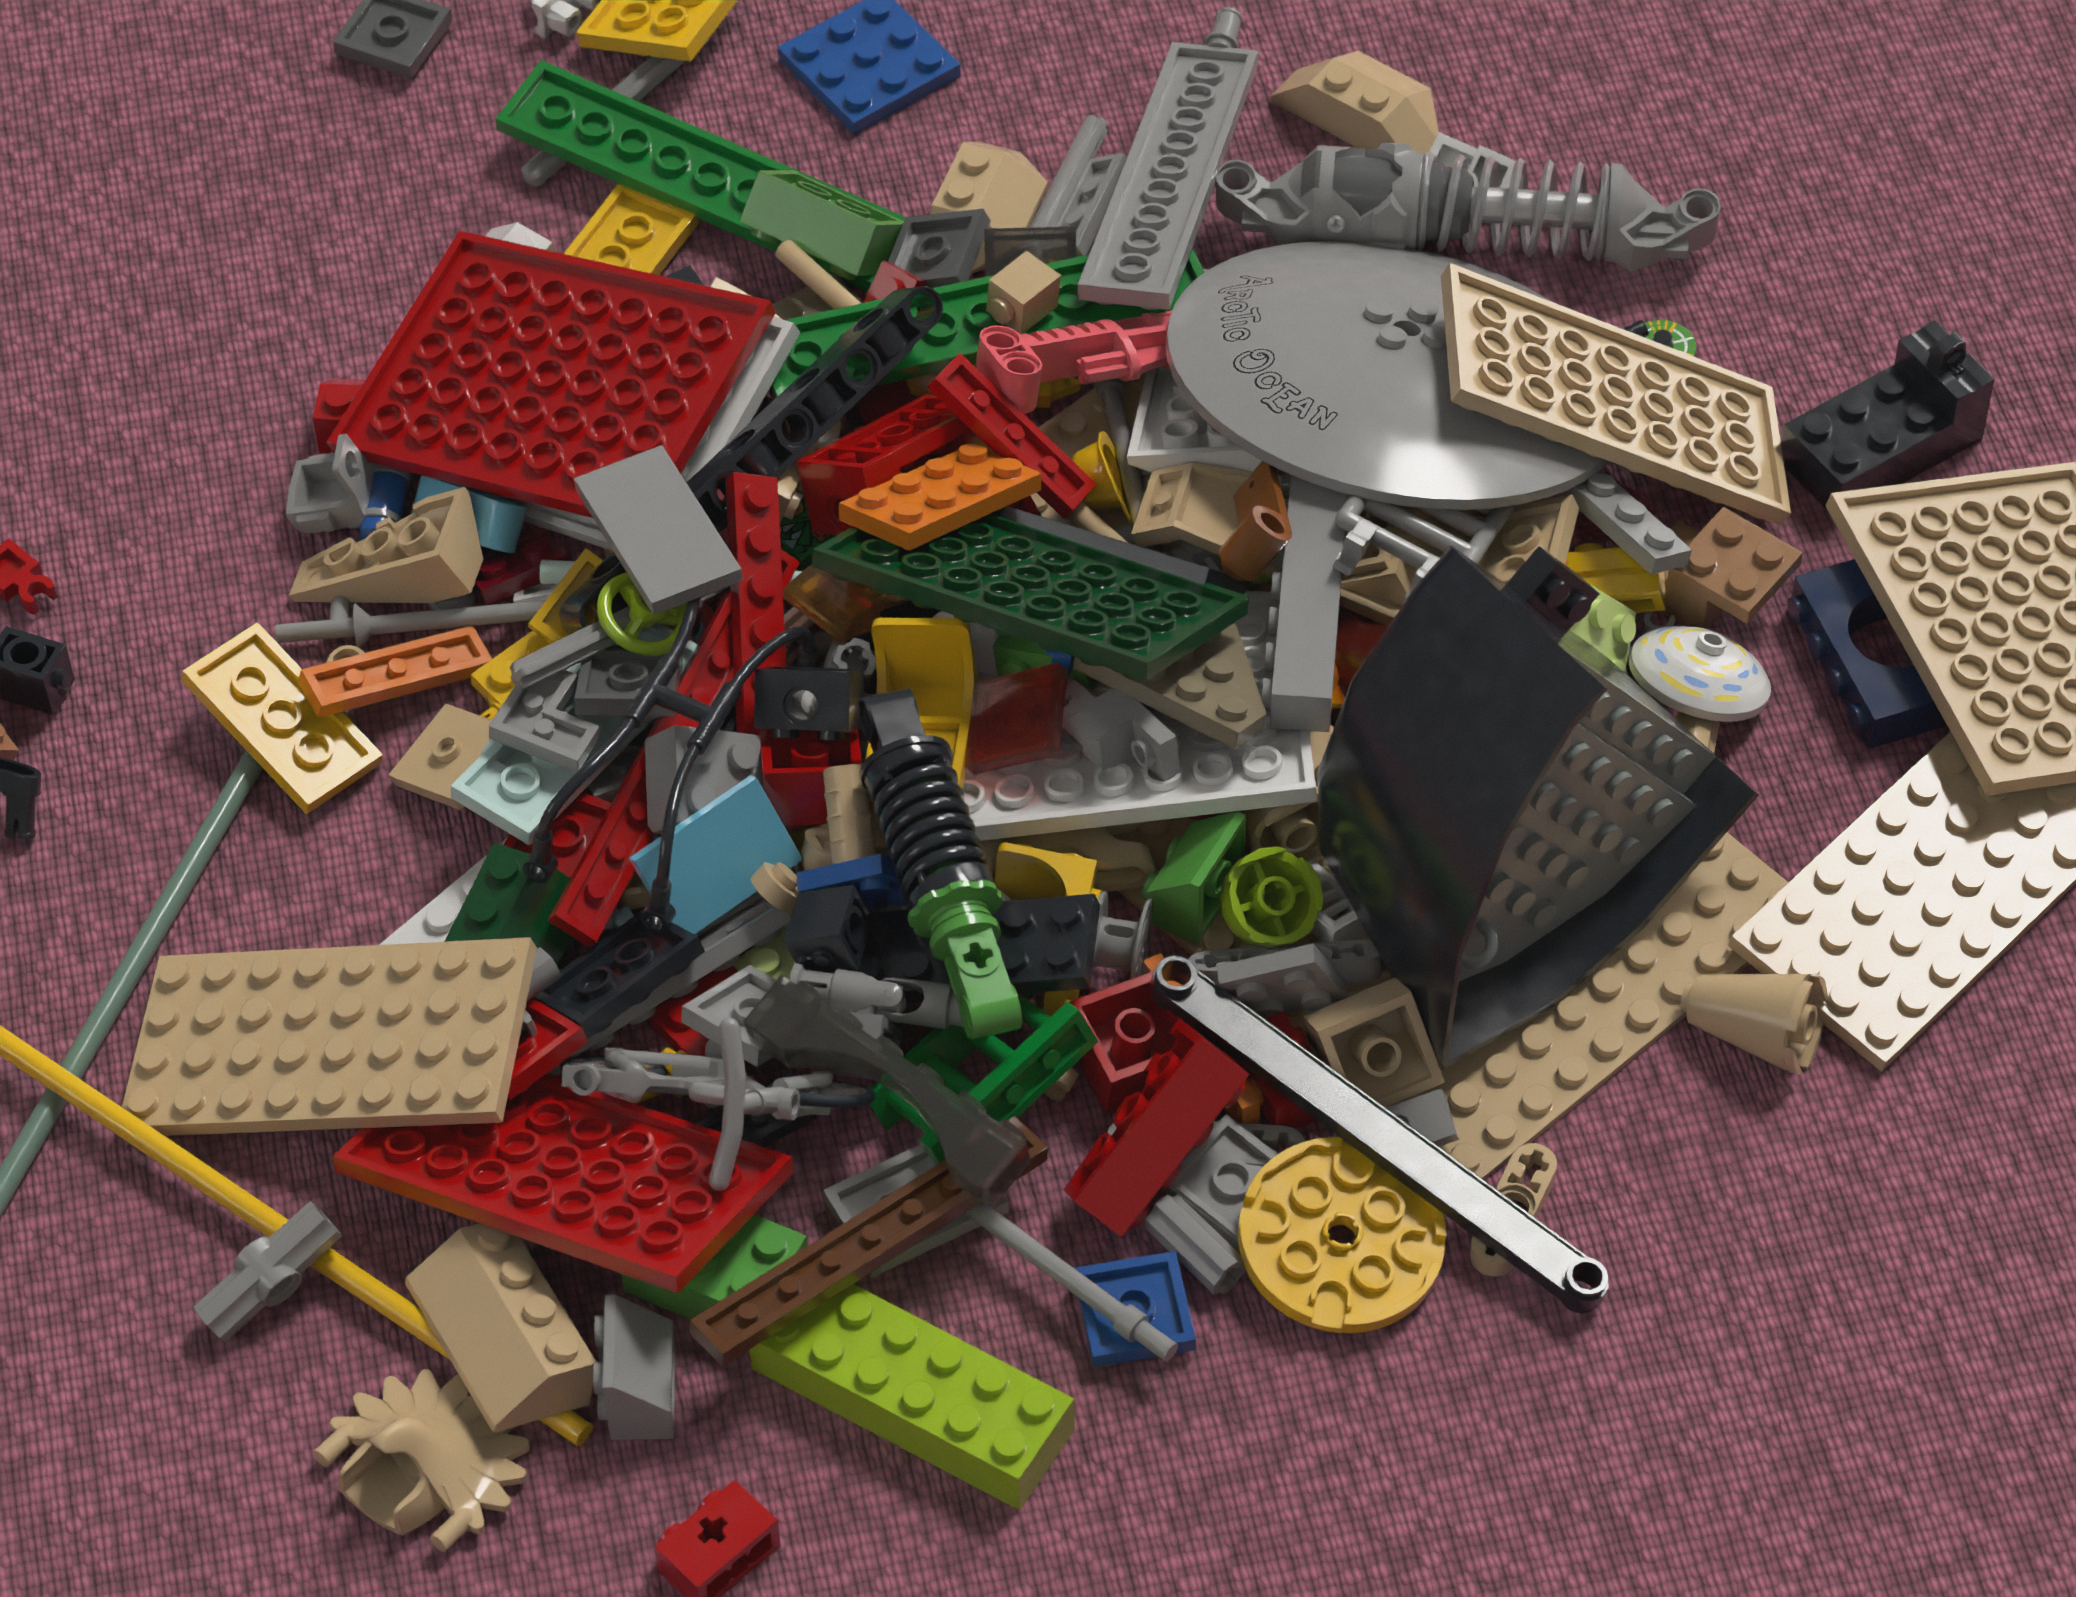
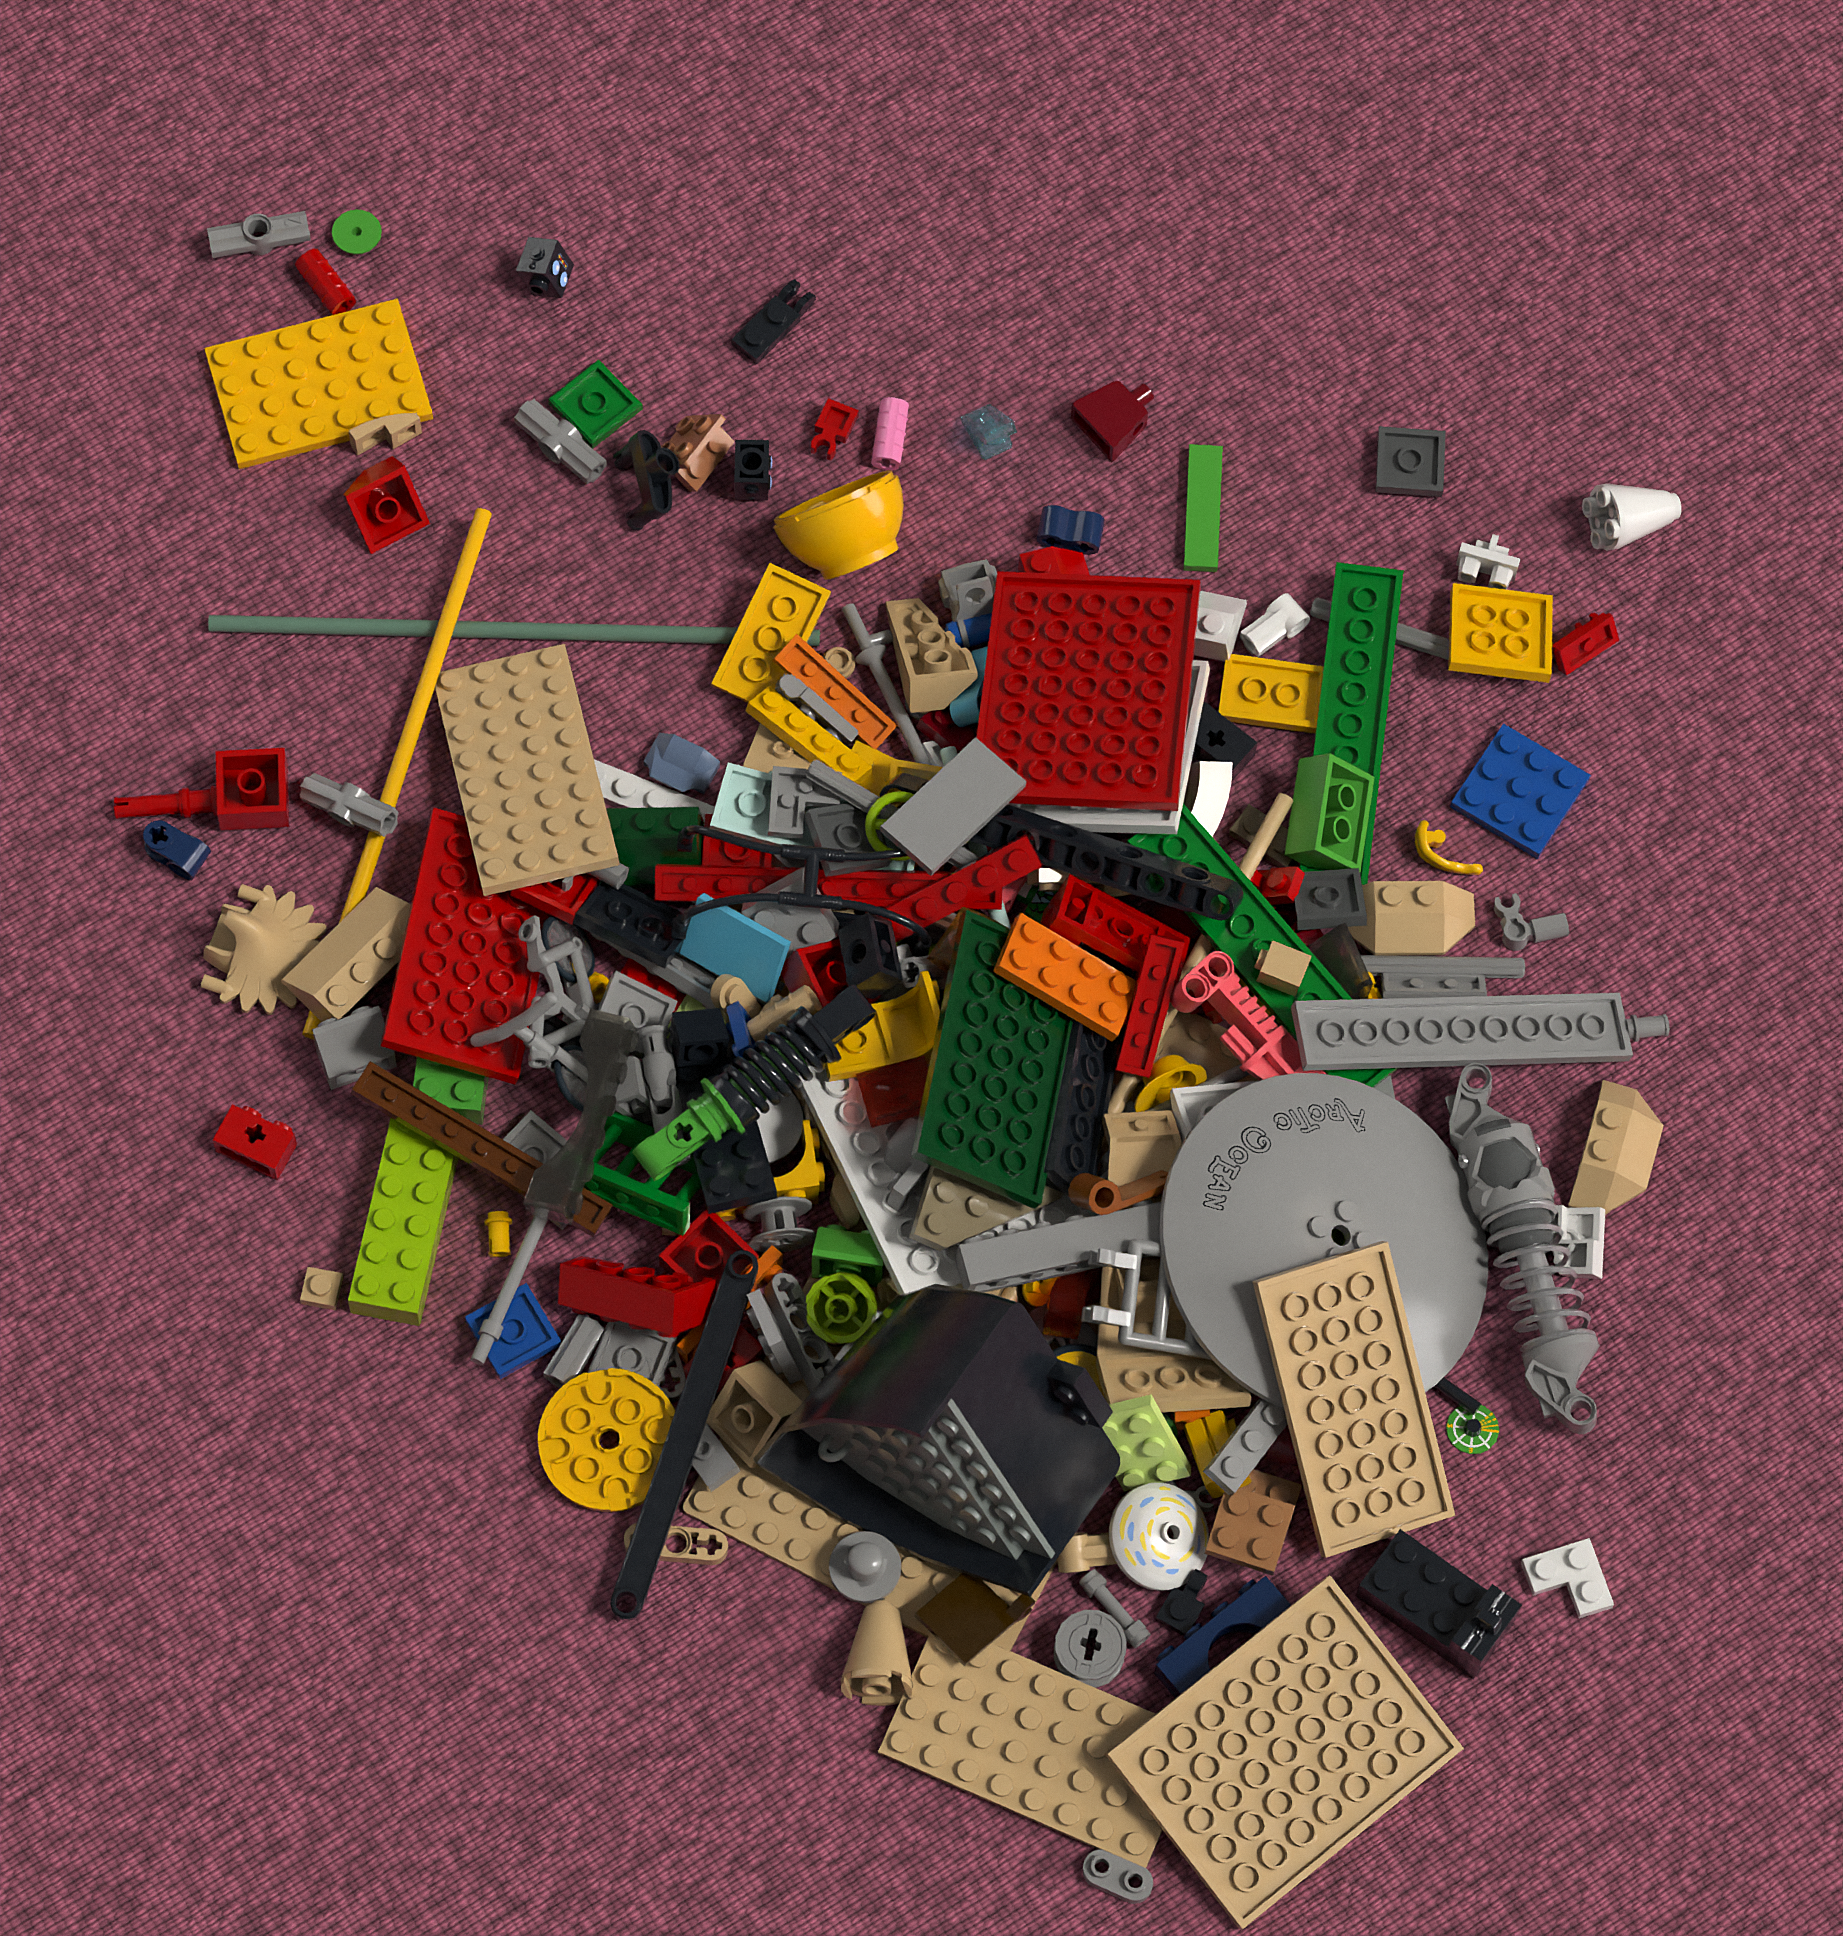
camera: 65 degrees right, 15 degrees up
none -> red pin [114,785,217,819]
none -> dark blue piece [143,820,211,881]
none -> red brick [215,748,289,830]
none -> tan plate [300,1267,343,1310]
none -> yellow pin [484,1211,512,1257]
none -> sand blue slope [643,732,720,794]
none -> yellow plate [745,686,873,784]
none -> yellow piece [773,470,904,580]
none -> light grey hinge [775,674,859,746]
none -> light grey plate [829,1531,901,1603]
none -> bright pink axle [871,397,909,470]
none -> dark brown flag [914,1573,1036,1667]
none -> clear light blue slope [960,404,1017,460]
none -> dark blue axle [1036,505,1105,555]
none -> light grey piece [1054,1610,1127,1688]
none -> dark red torso [1070,380,1154,463]
none -> light grey bar [1079,1569,1151,1648]
none -> black plate [1155,1569,1208,1636]
none -> bright green tile [1183,444,1223,572]
none -> white piece [1240,593,1310,657]
none -> yellow piece [1415,820,1483,875]
none -> light grey bar [1494,893,1569,951]
none -> white plate [1521,1538,1614,1618]

